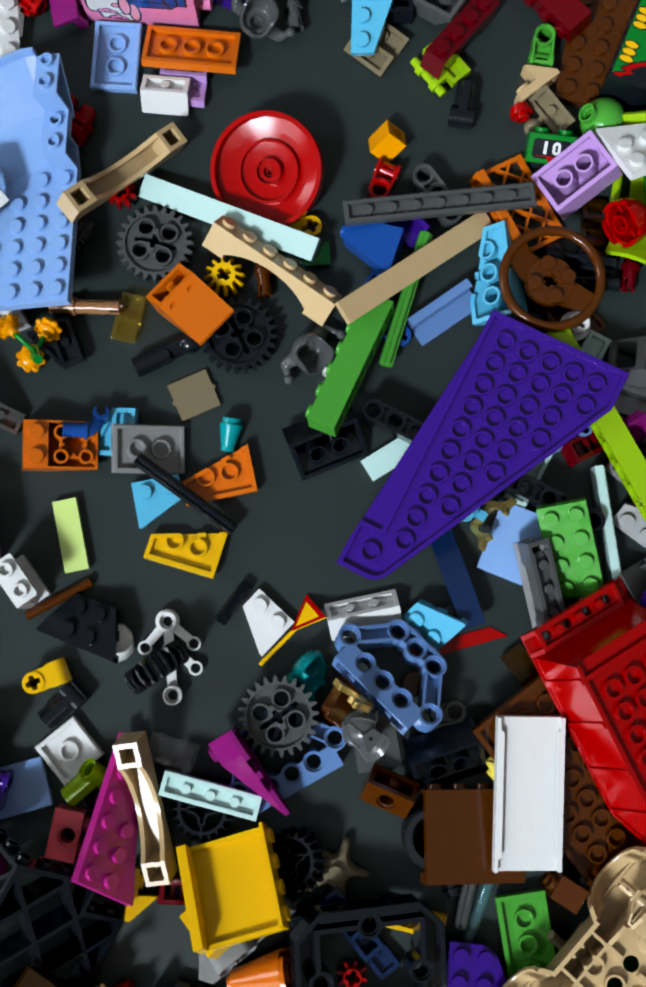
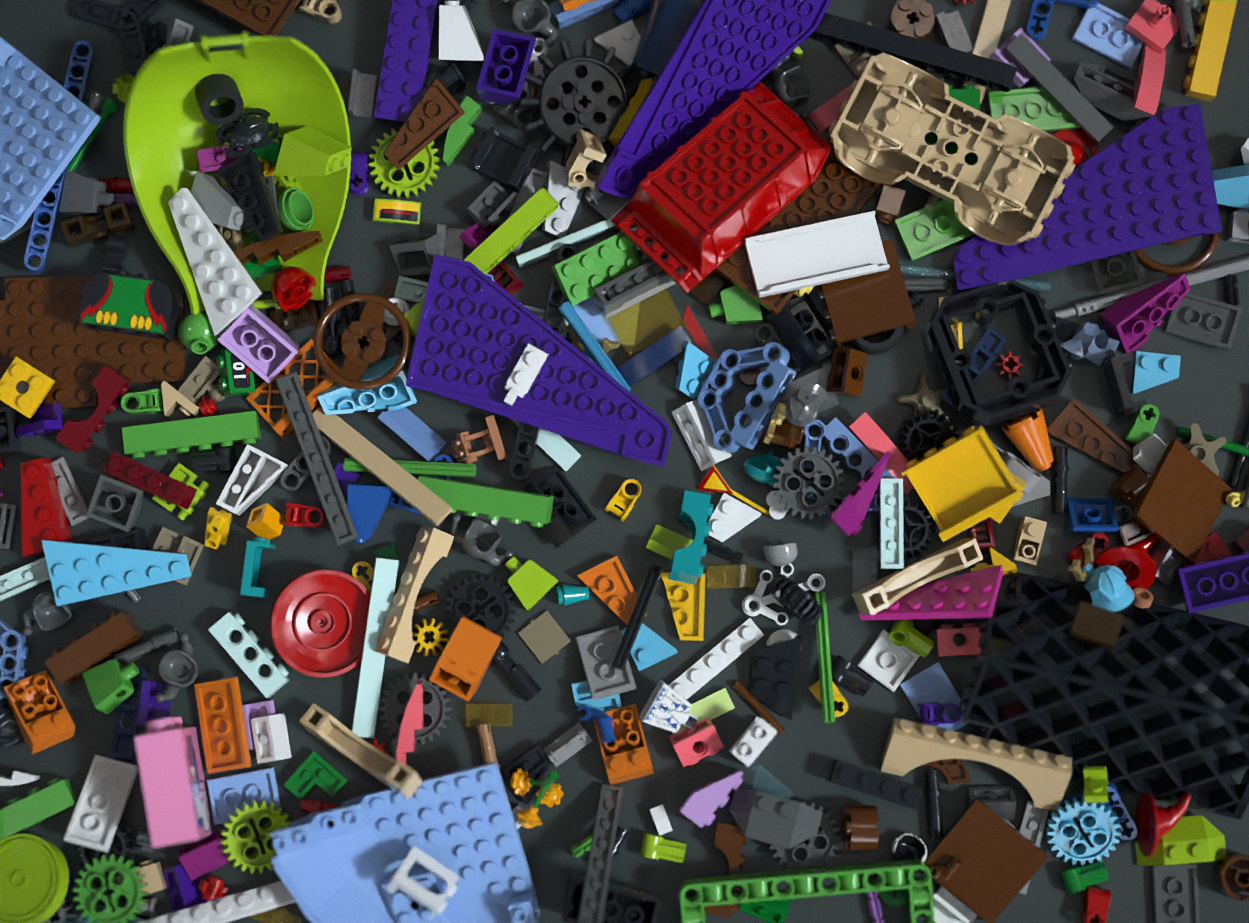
camera: 110 degrees left, 0 degrees up
none -> bright green brick [122,411,261,459]
none -> yellow hips [204,507,232,549]
none -> light aqua brick [208,612,290,698]
none -> white wedge [216,444,289,516]
none -> lime gear [220,799,292,874]
none -> teal panel [240,537,275,599]
none -> green plate [284,751,348,800]
none -> coral slope [396,680,424,765]
none -> nougat tile [451,415,508,464]
none -> white hinge [504,343,548,405]
none -> lime torso [505,556,559,611]
none -> light grey hinge [543,723,593,767]
none -> dark azure axle [558,301,631,391]
none -> yellow piece [605,479,641,522]
none -> clear yellow piece [609,288,687,356]
none -> torso [639,680,697,732]
none -> lime panel [646,525,692,560]
none -> teal arch [668,490,713,585]
none -> white plate [669,618,764,700]
none -> coral brick [669,717,724,767]
none -> clear yellow slope [707,565,756,589]
none -> bright green torso [708,285,763,325]
none -> light grey hair [763,543,798,566]
none -> white tile [766,491,788,520]
none -> bright green axle [813,591,835,723]
none -> coral slope [848,412,914,495]
none -> tan slope [1014,516,1047,566]

